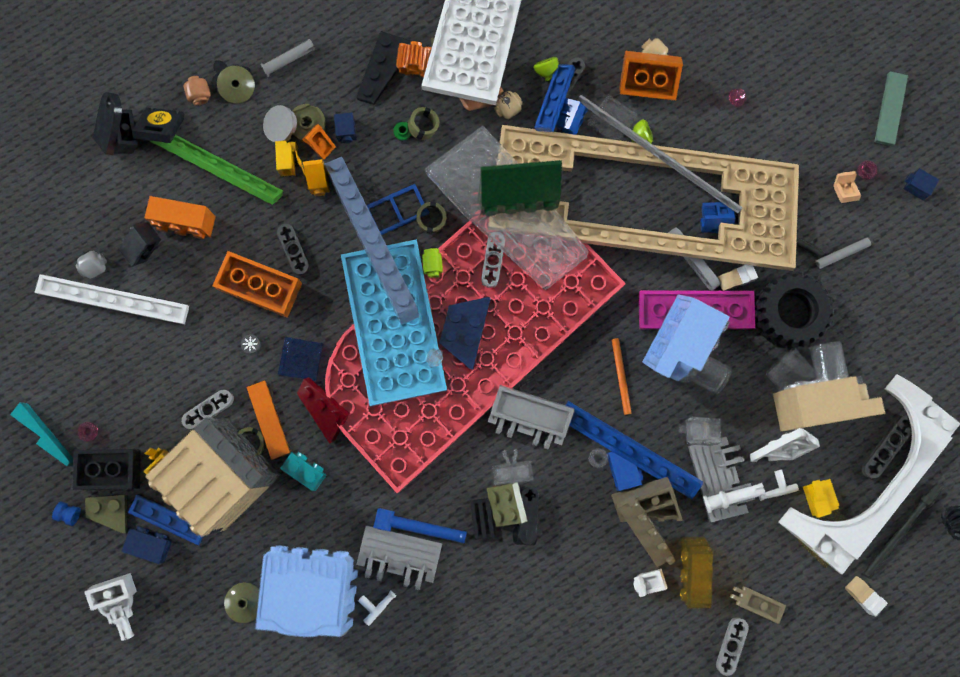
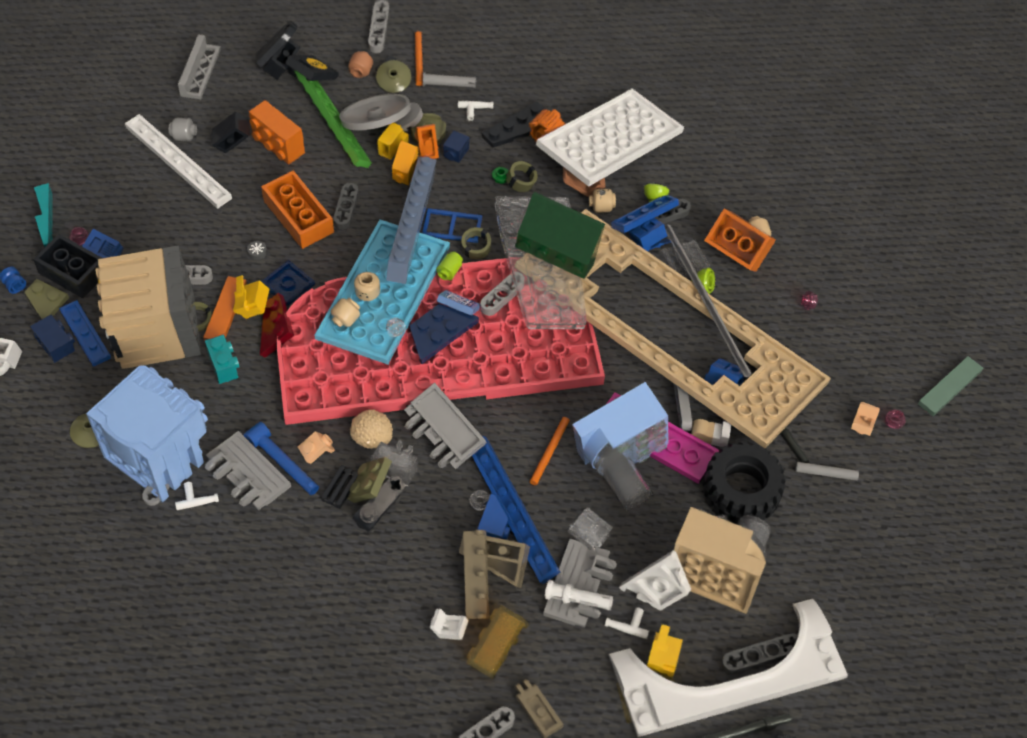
camera: 30 degrees right, 25 degrees down
dark blue brick [903,168,939,200] -> none
none -> blue piece [82,229,124,258]
none -> light grey fence [178,35,221,99]
none -> yellow piece [233,275,269,319]
none -> light nougat bracket [298,431,335,464]
none -> tan head [331,298,360,327]
none -> light grey dish [339,94,411,130]
none -> tan hair [350,409,393,449]
none -> tan head [354,272,380,301]
none -> light grey beam [368,0,389,53]
none -> orange bar [415,31,423,86]
none -> medium blue tile [437,290,481,315]
none -> white piece [458,101,493,121]

